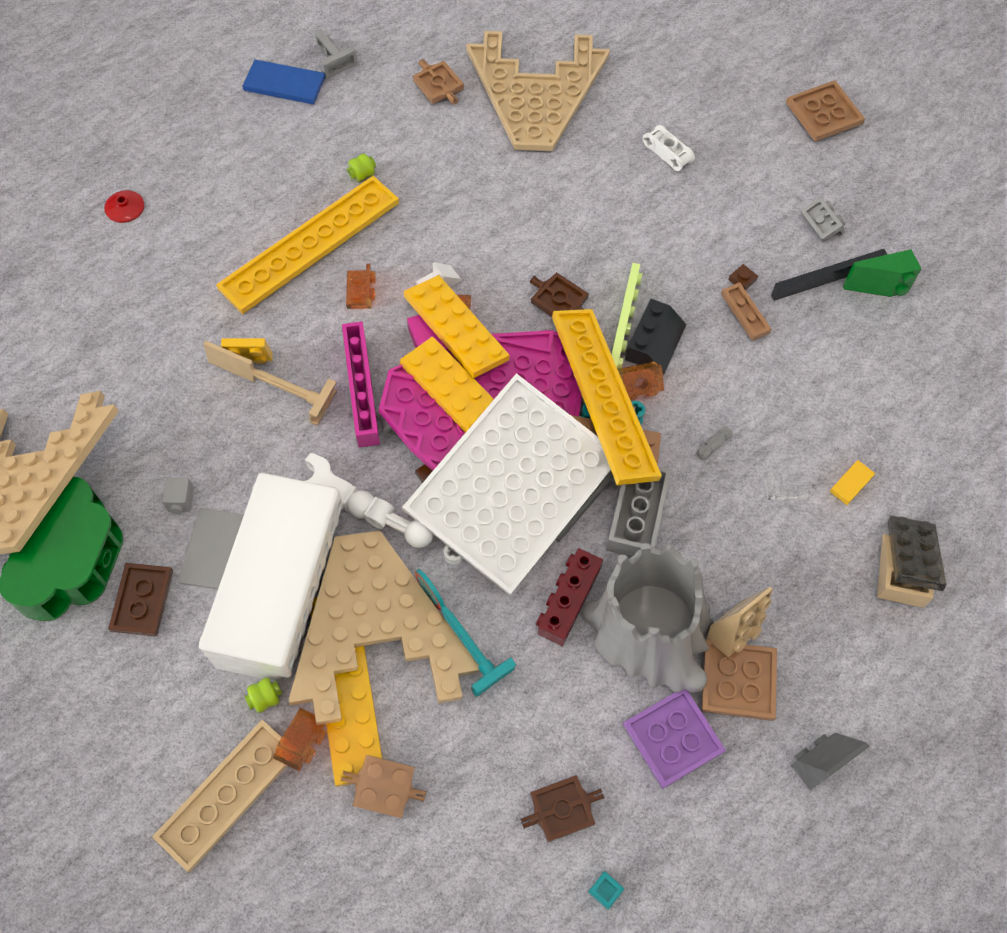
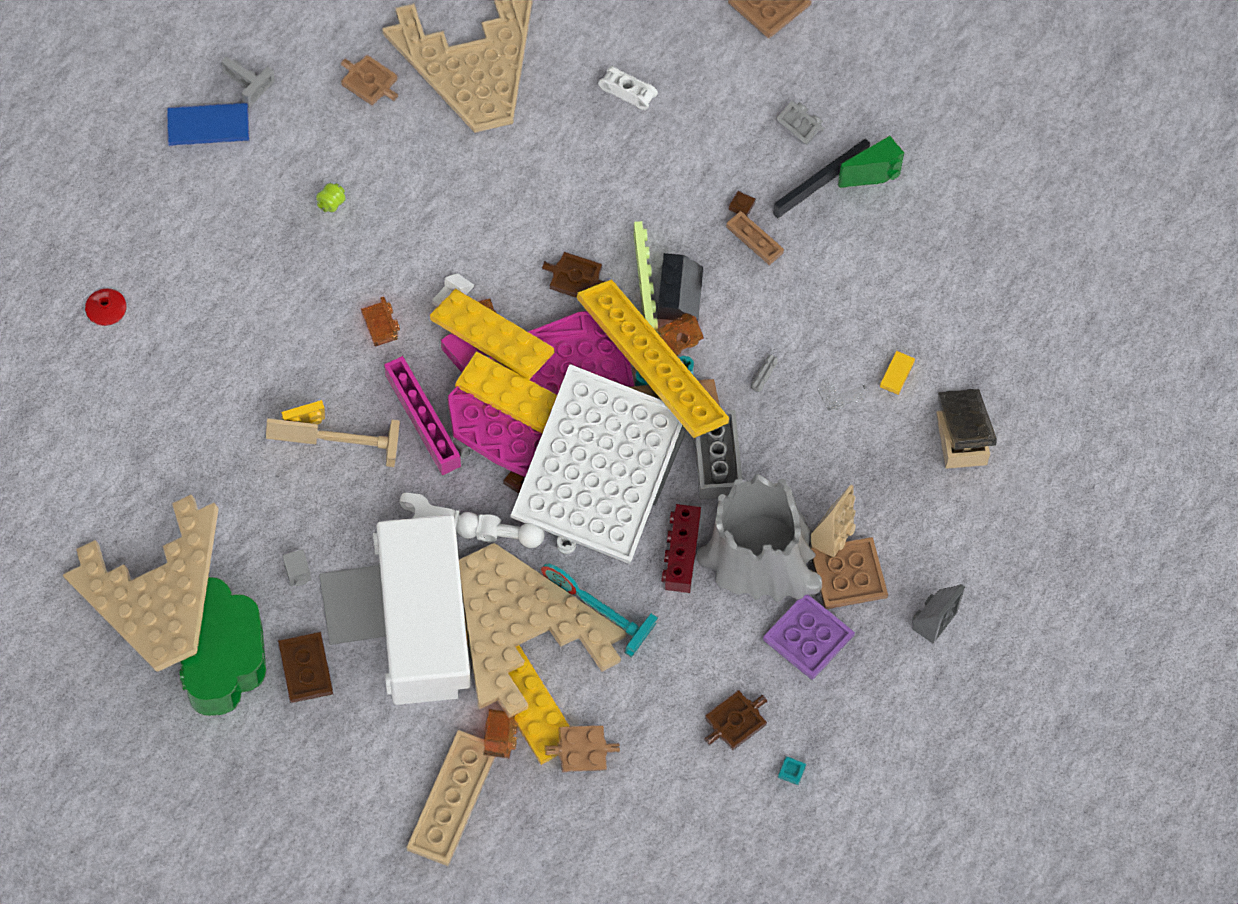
camera: 20 degrees left, 0 degrees up
yellow plate [216,176,399,315] -> none
lime piece [244,677,283,713] -> none

